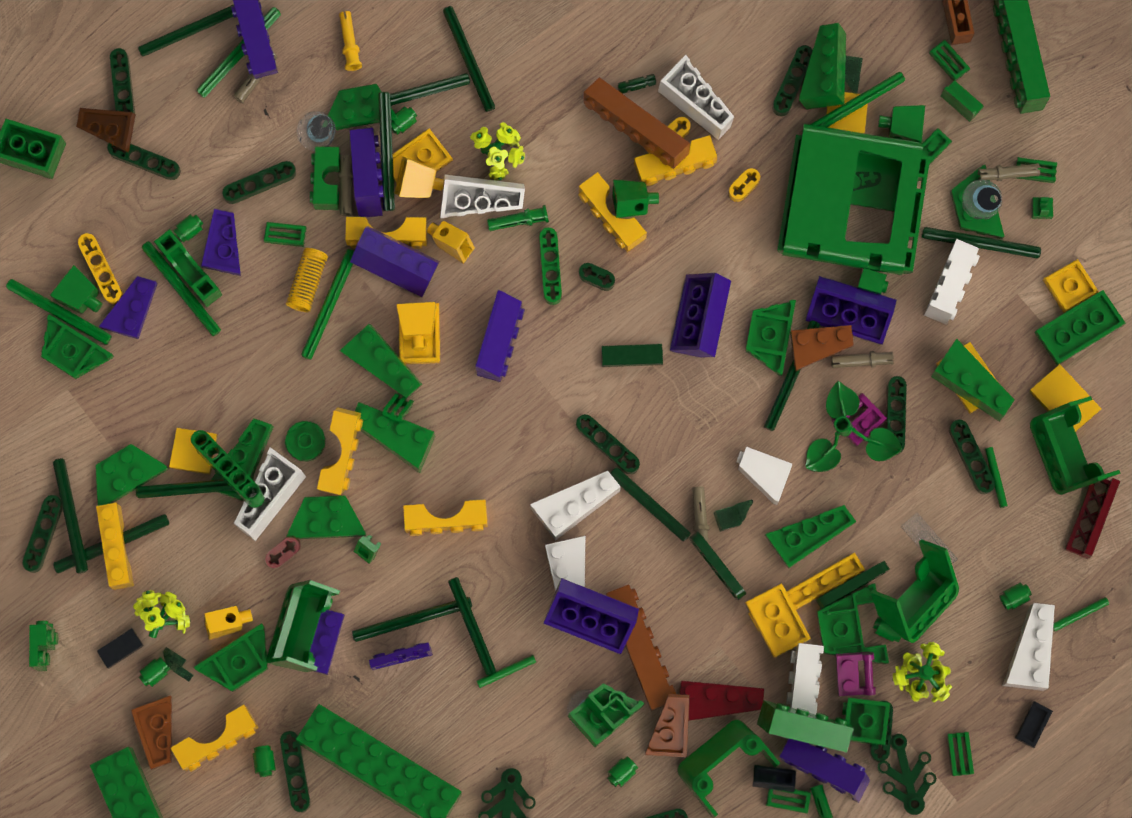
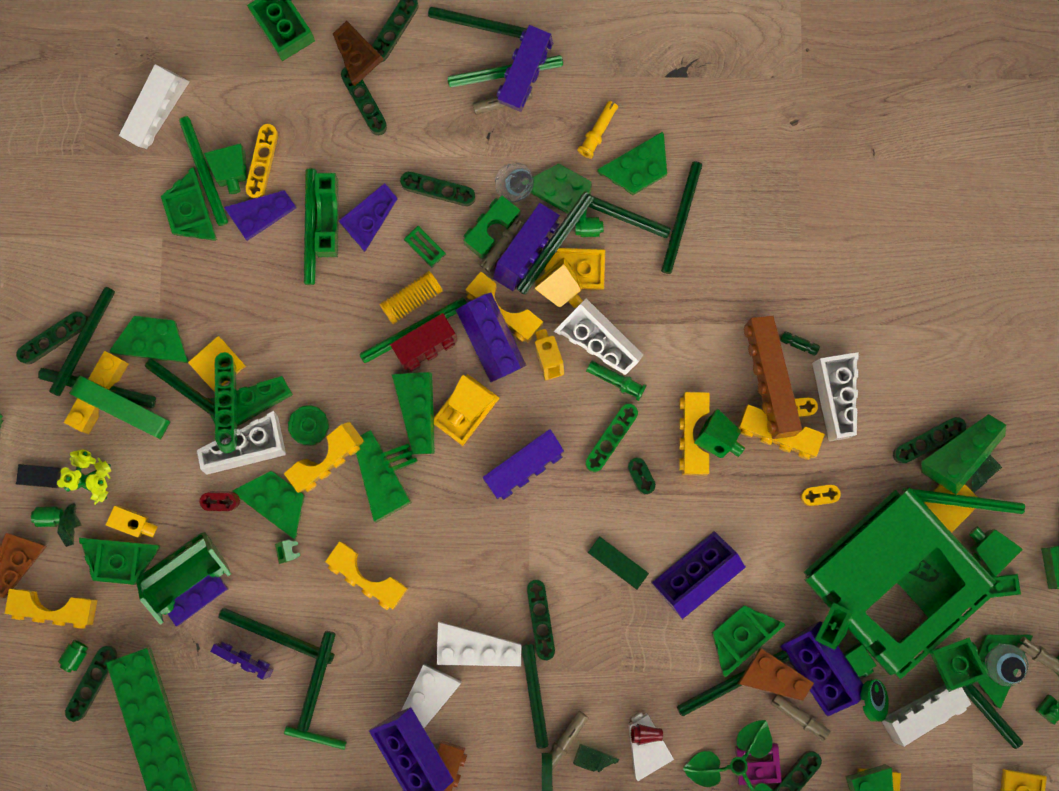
camera: 35 degrees right, 5 degrees up
green brick [173,214,204,243] -> none
neon yellow plant [470,122,525,181] -> none
none -> green beam [69,375,171,440]
none -> dark red brick [390,313,458,371]
none -> green wing [597,132,668,195]
none -> dark red cone [631,724,663,745]
none -> green slope [815,602,853,650]
none -> green tile [861,679,889,722]
none -> green plate [930,637,989,692]

